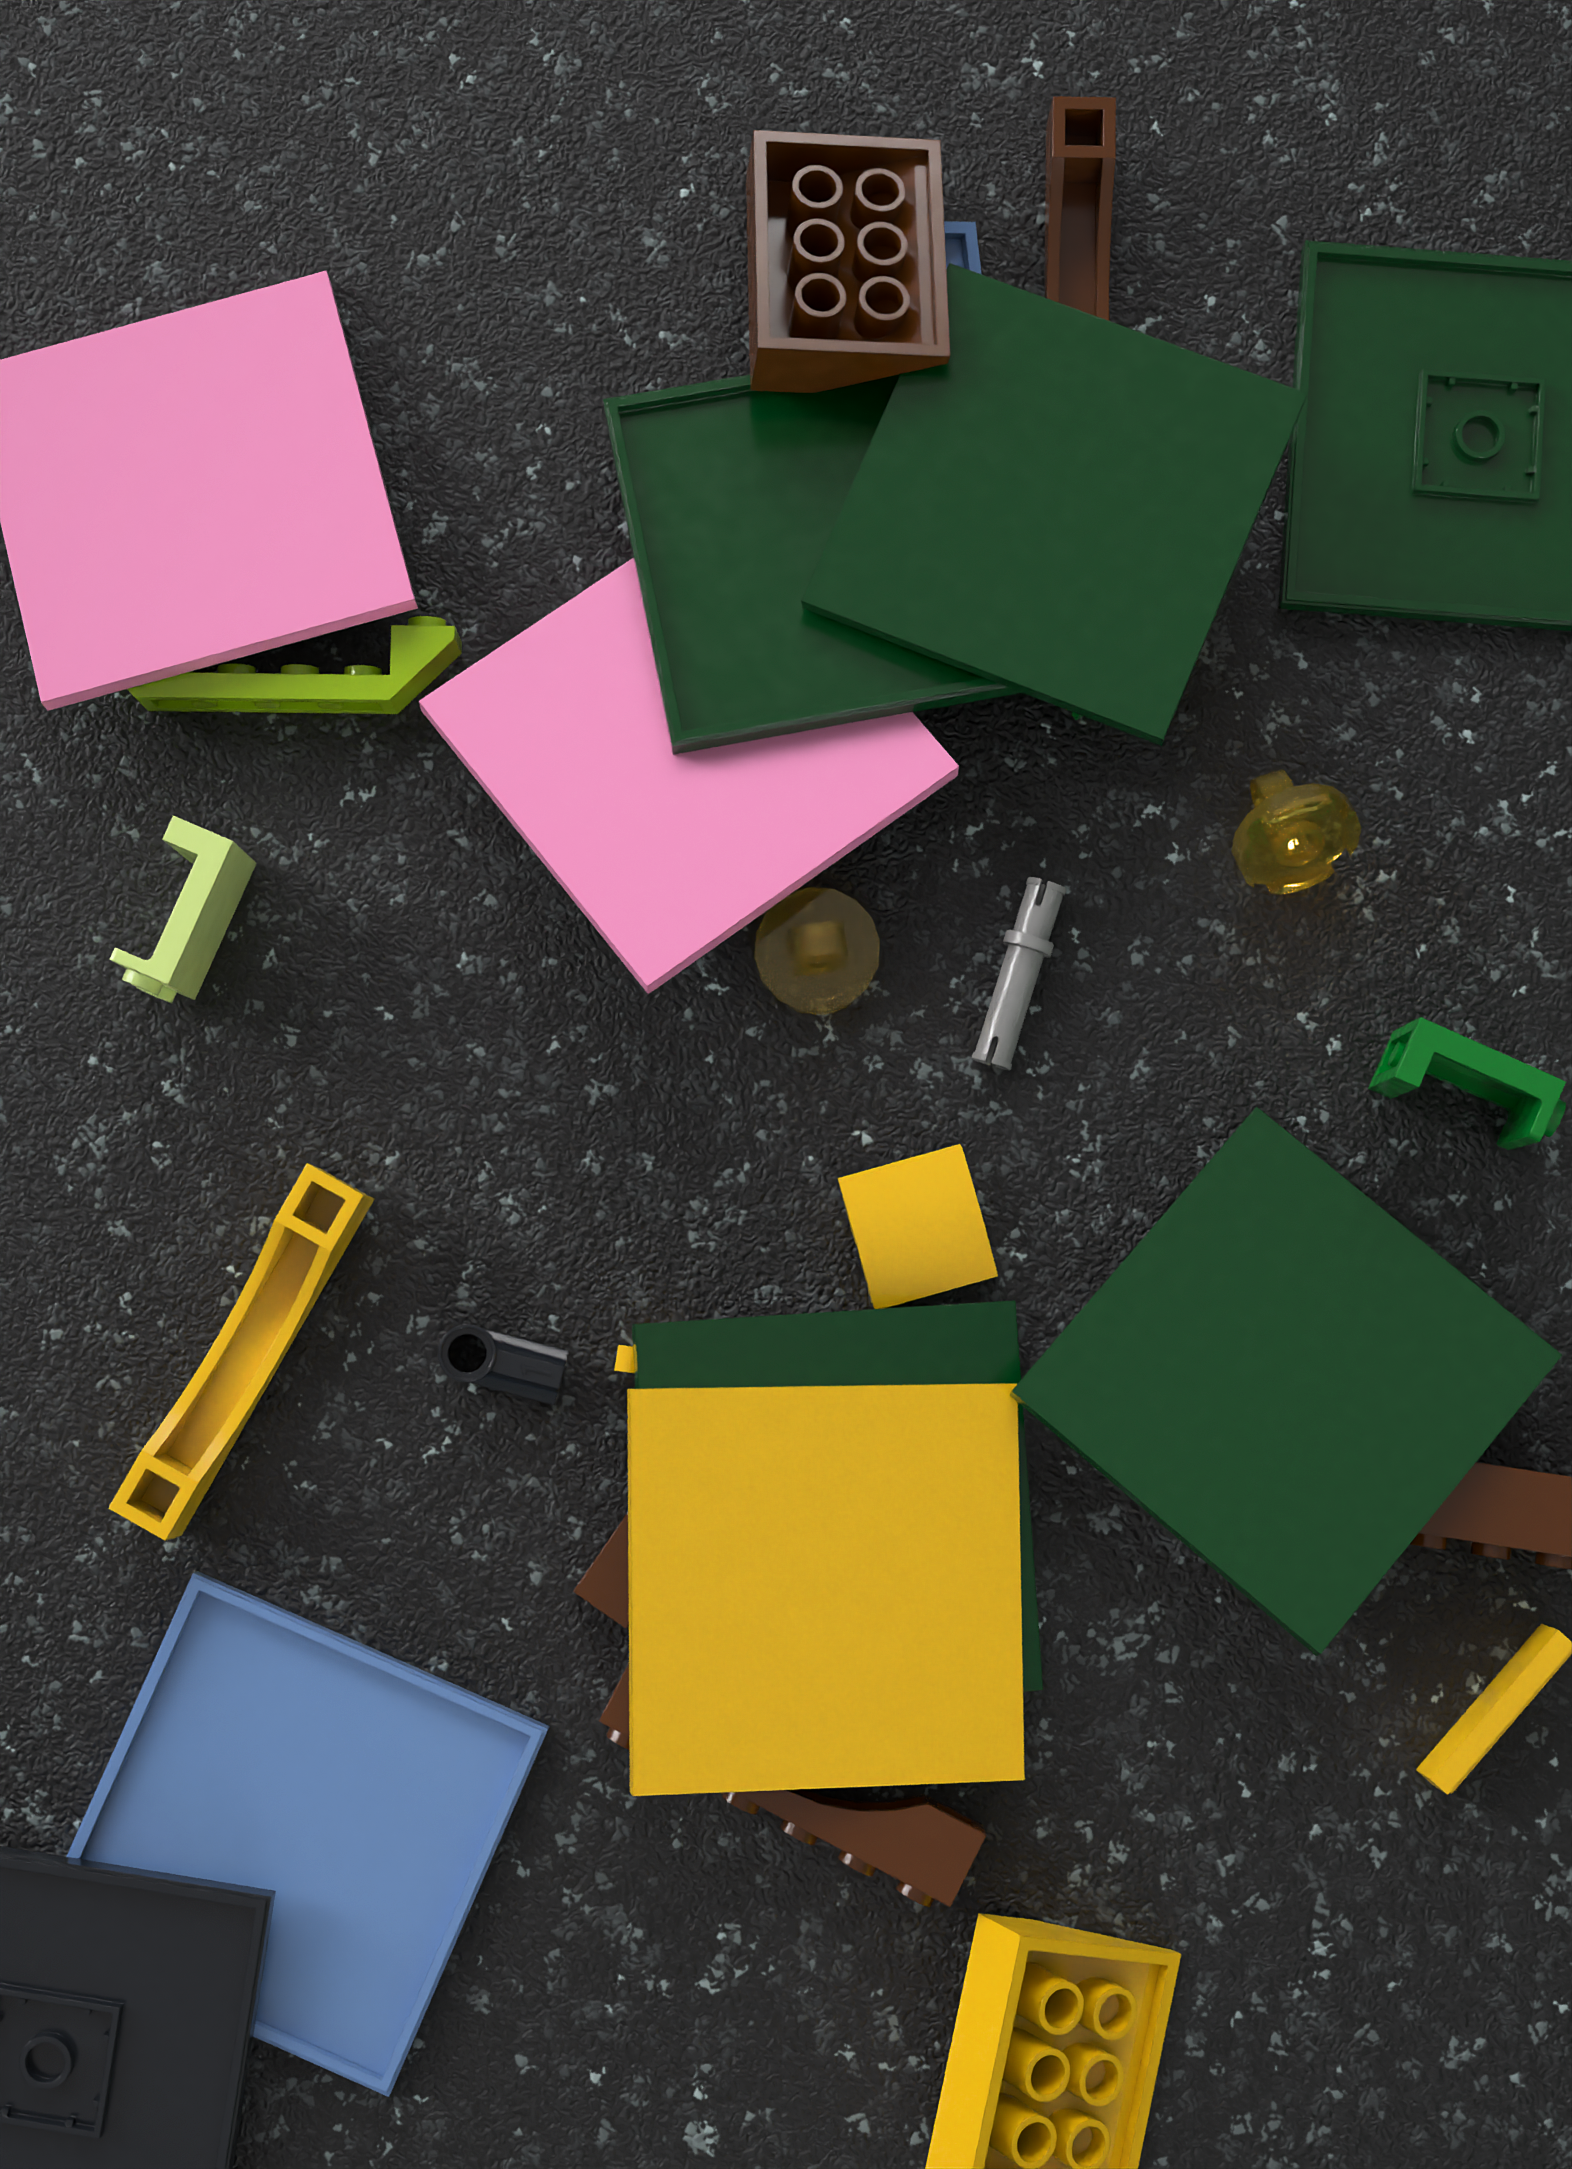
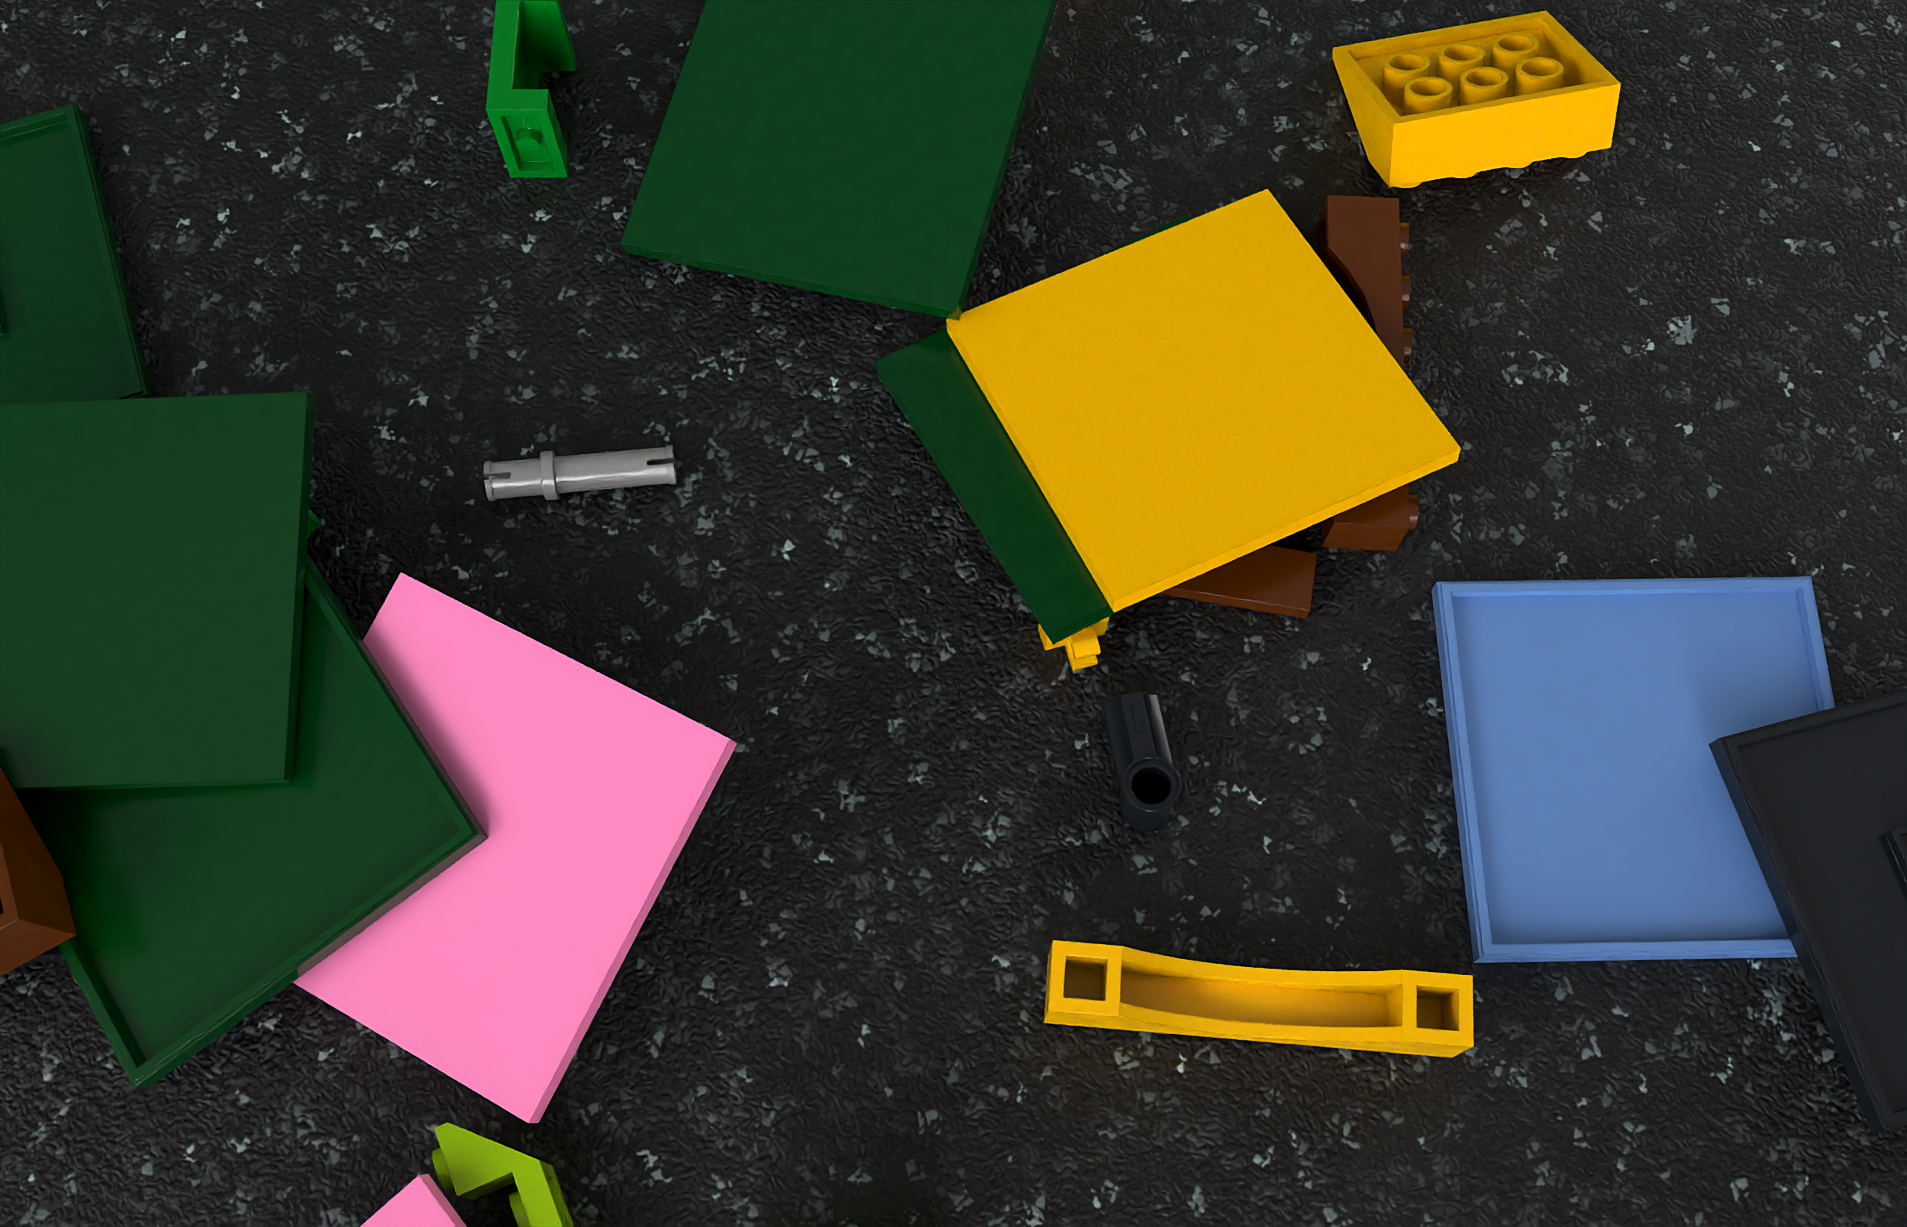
camera: 115 degrees left, 15 degrees down
clear yellow tile [754,887,880,1015] -> none
yellow slope [837,1144,998,1309] -> none
clear yellow tile [1231,769,1362,895] -> none

